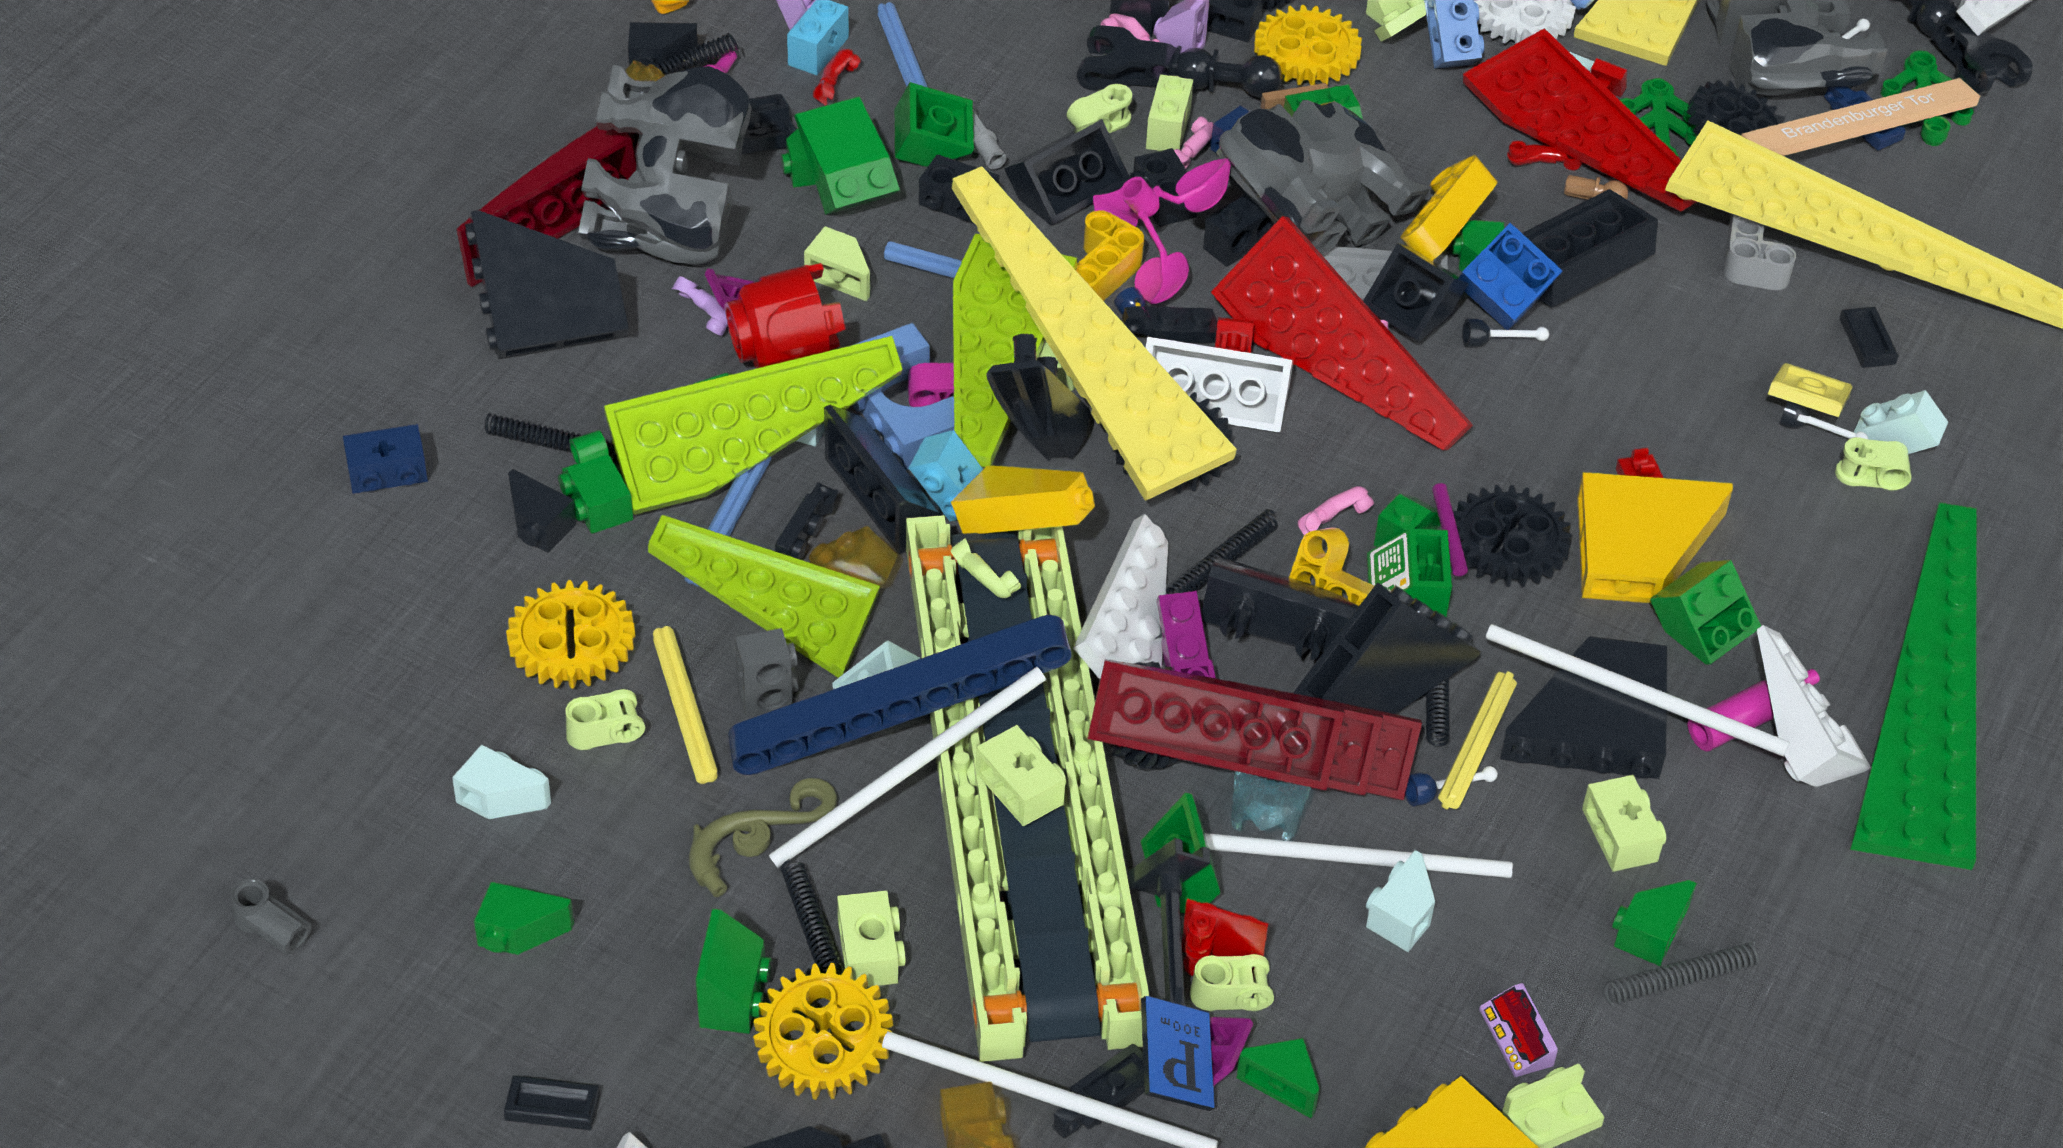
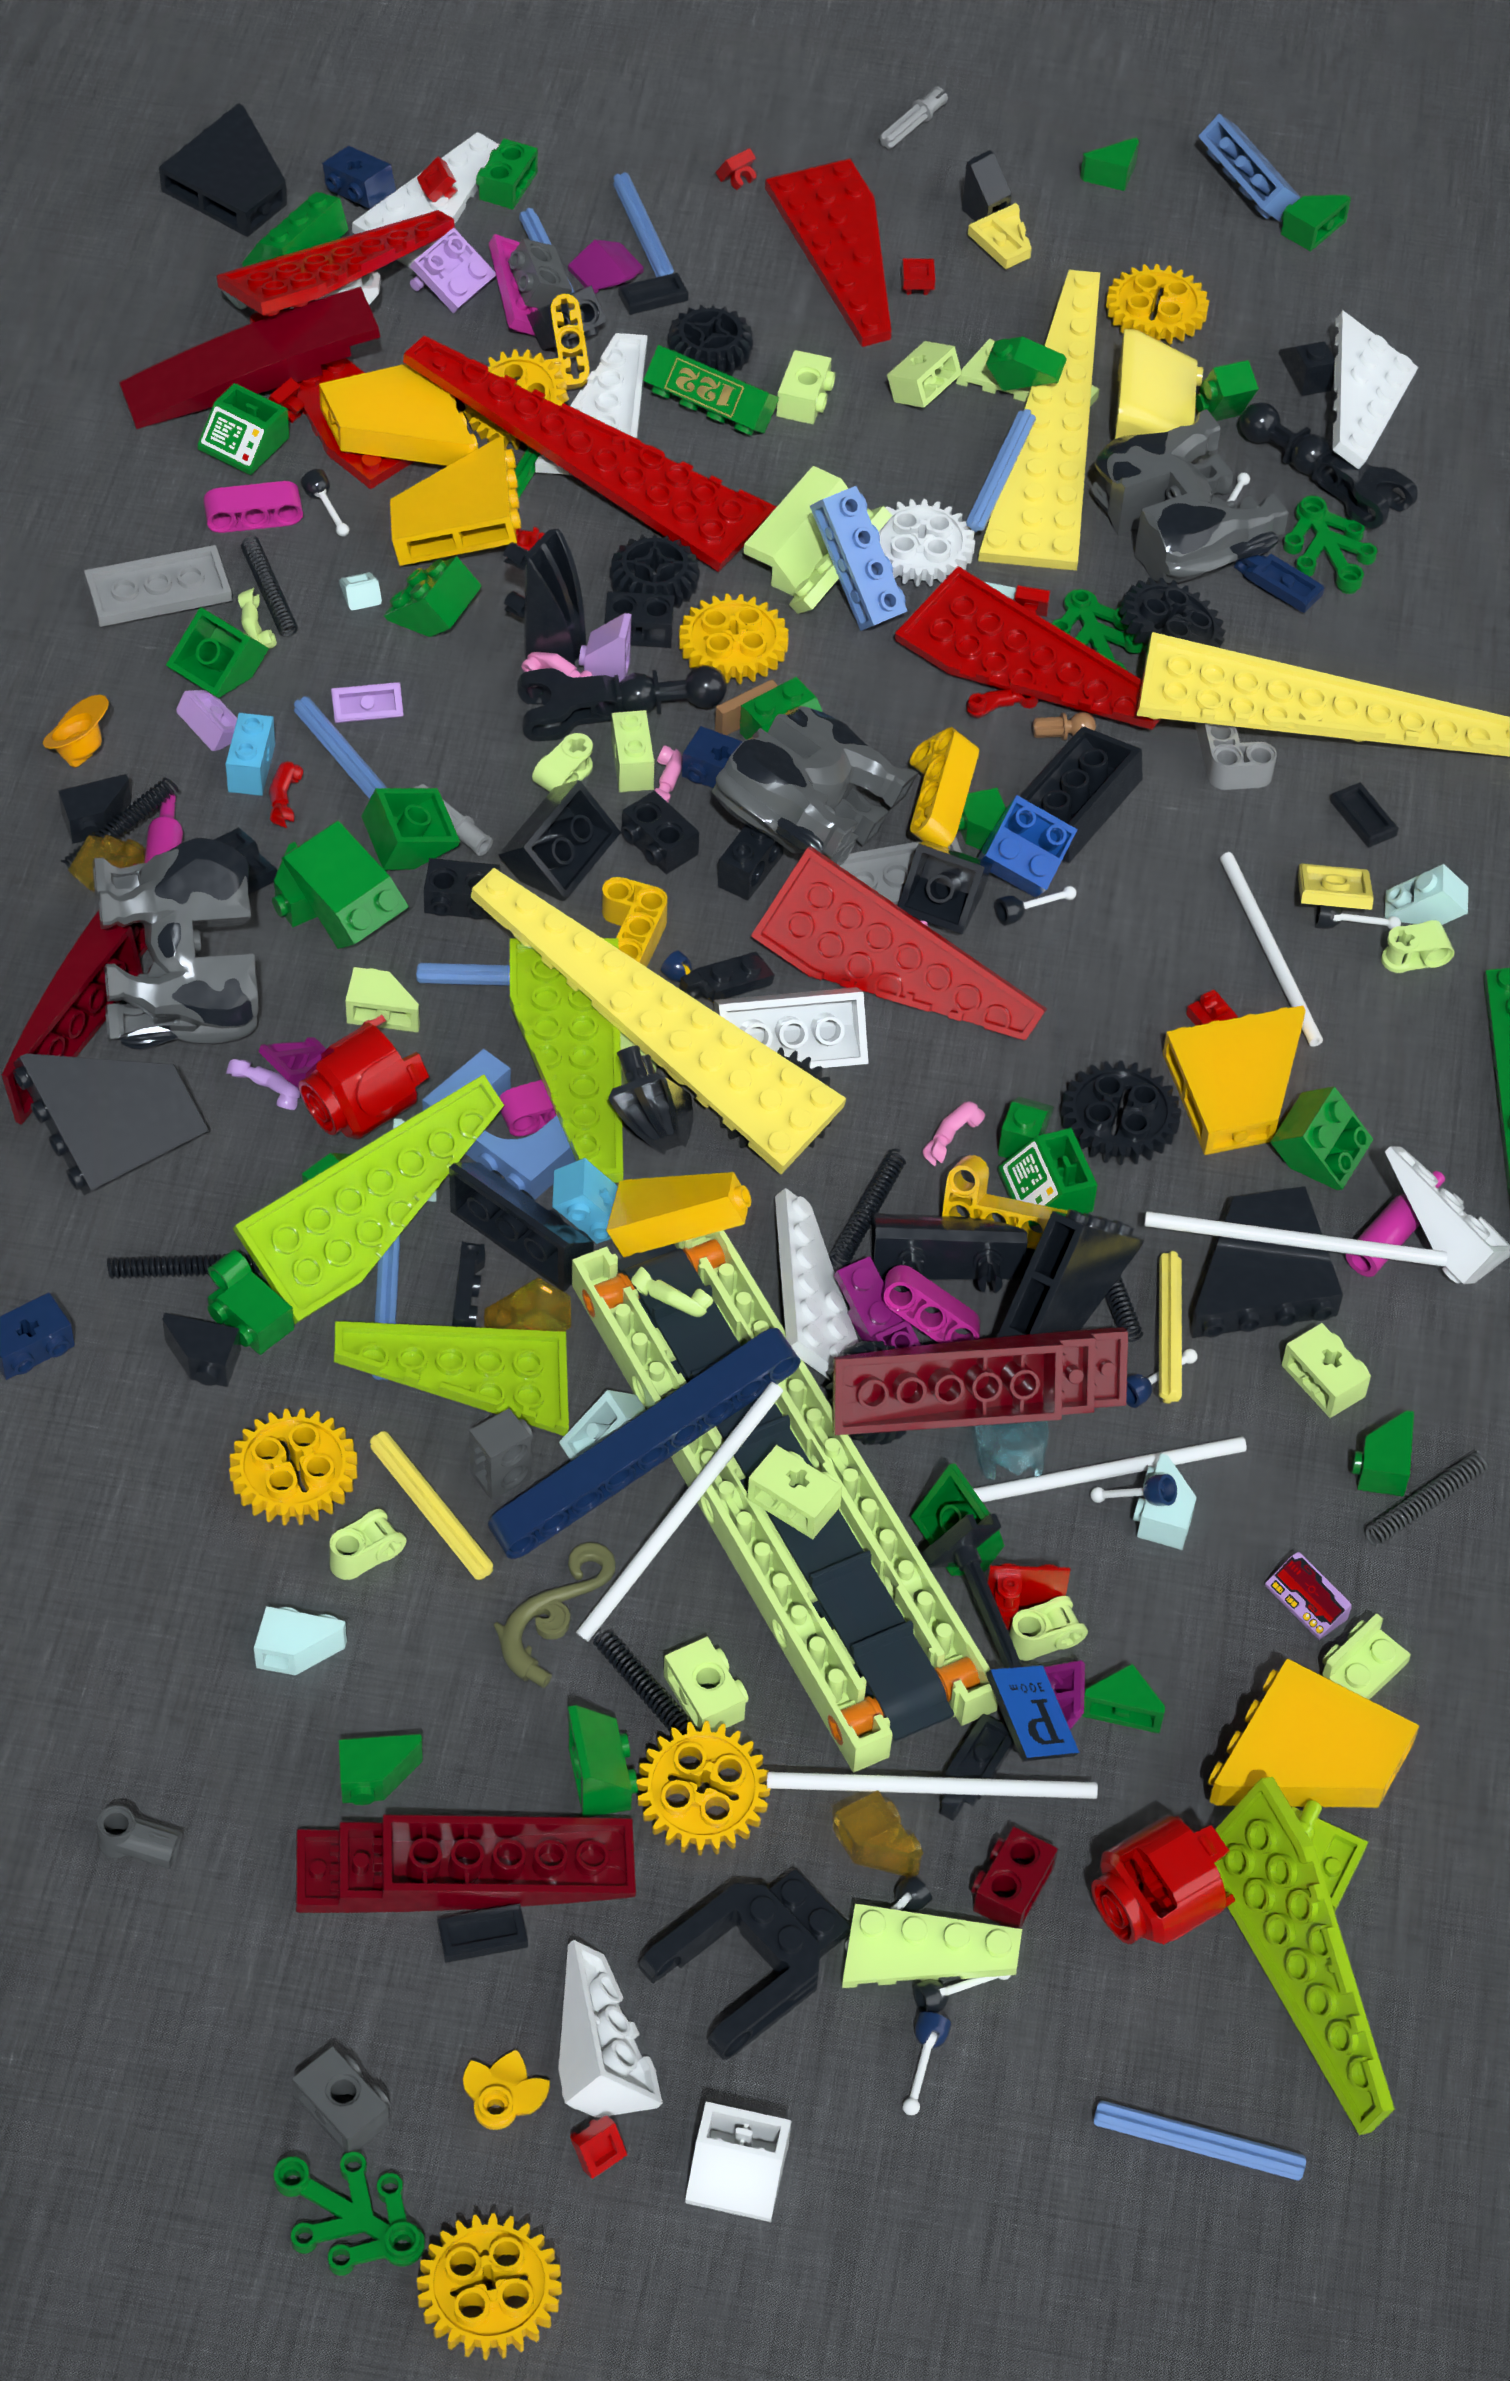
camera: 20 degrees left, 5 degrees up
dark pink plant [1093,158,1231,304] -> none
red tile [1215,317,1254,353] -> none
magenta bar [1432,483,1468,576] -> none
light nougat tile [1741,78,1980,156] -> none
none -> dark red slope [296,1815,636,1913]
none -> lavender slope [331,682,404,723]
none -> dark pink beam [884,1265,980,1344]
none -> dark blue hinge [1090,1474,1177,1506]
none -> white piece [1220,852,1323,1047]

